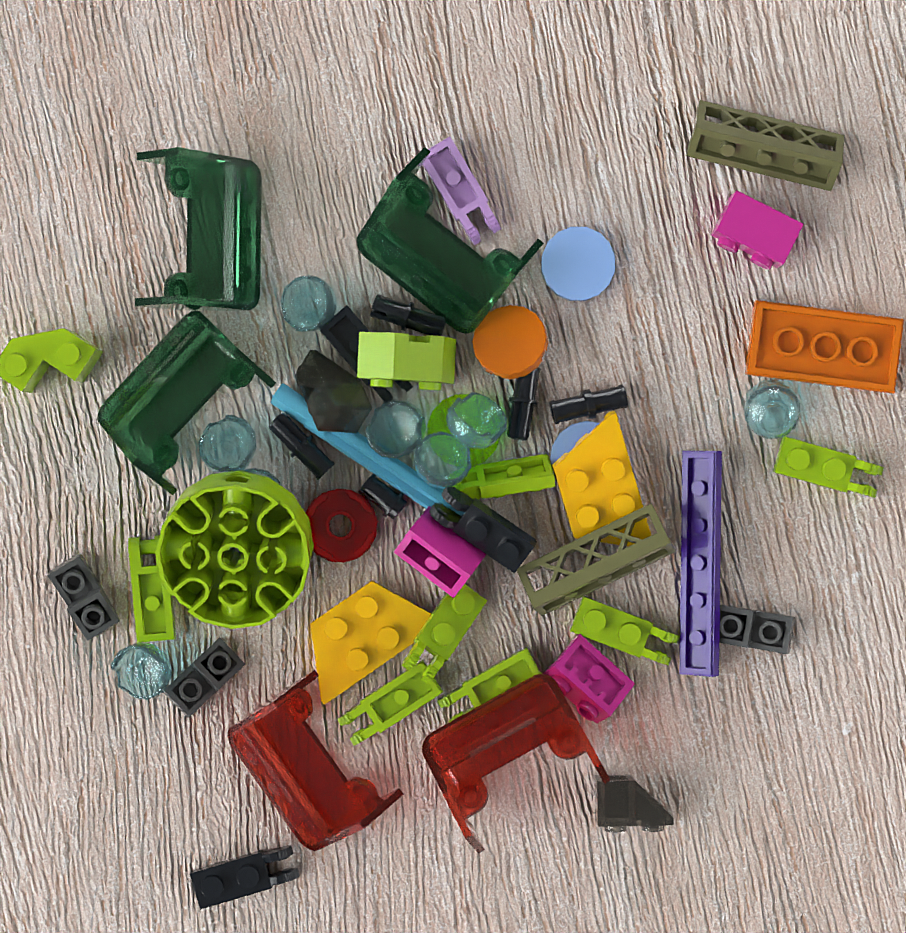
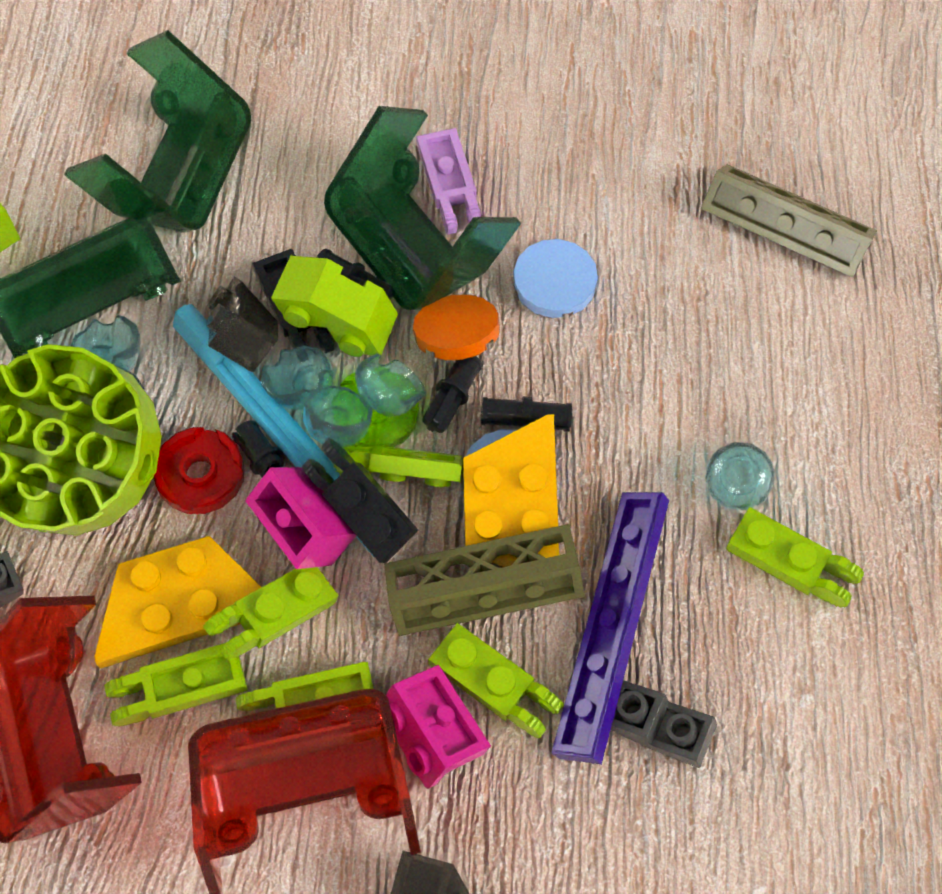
camera: 15 degrees right, 25 degrees down
black axle [269,413,335,480] -> none
clear light blue hair [280,275,337,332] -> none
dark pink brick [711,190,804,270] -> none
orange tile [745,300,904,394] -> none

